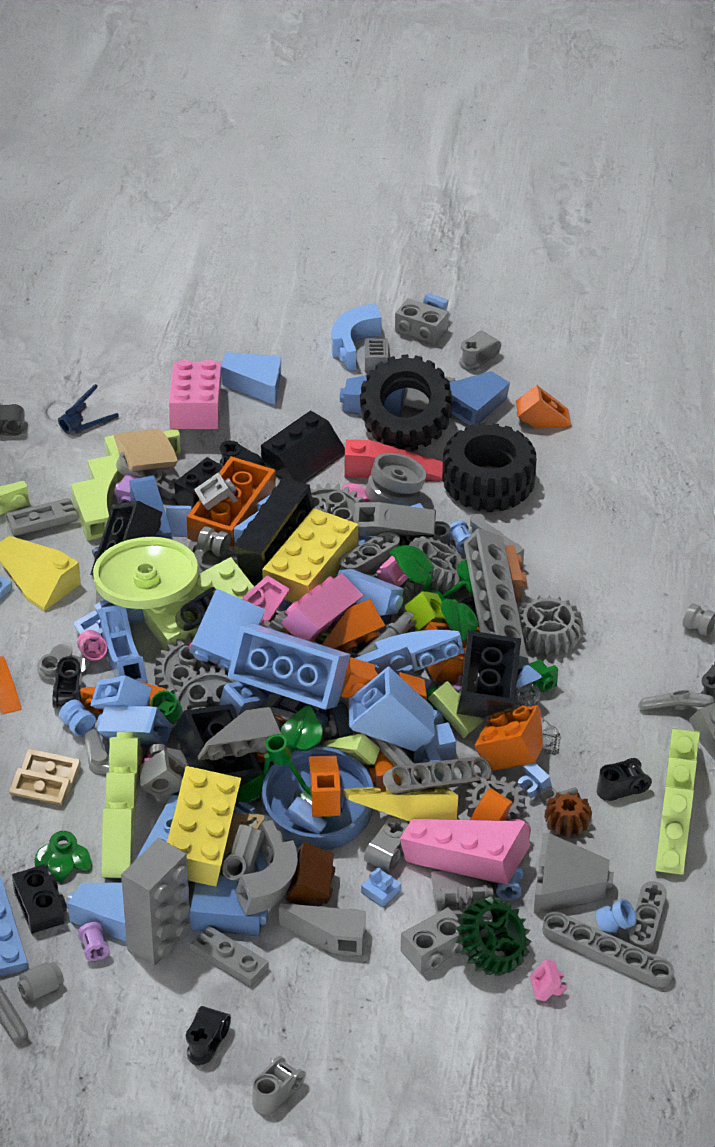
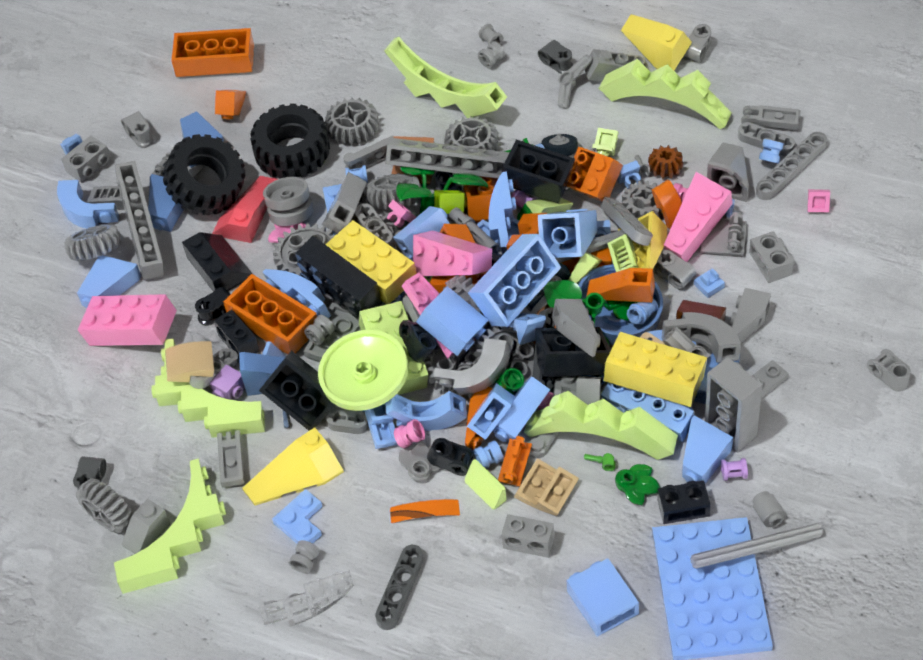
camera: 70 degrees left, 10 degrees up
dark blue plant [58,384,119,434] -> none
black piece [185,1006,231,1065] -> none
light grey bracket [194,472,238,510] -> none
dark green gear [455,896,532,976] -> none
black piece [596,758,652,801] -> none
none -> light grey gear [64,224,122,261]
none -> light grey brick [115,161,164,280]
none -> orange brick [171,28,254,77]
none -> light grey gear [325,97,379,145]
none -> yellowish green arch [384,37,507,118]
none -> light grey arch [433,338,511,394]
none -> yellowish green slope [465,459,507,510]
none -> orange hinge [498,436,532,487]
none -> black wheel [541,133,578,156]
none -> bright green hand [584,453,616,471]
none -> yellowish green bracket [592,128,619,156]
none -> yellowish green slope [607,234,638,272]
none -> light grey hinge [741,105,801,130]

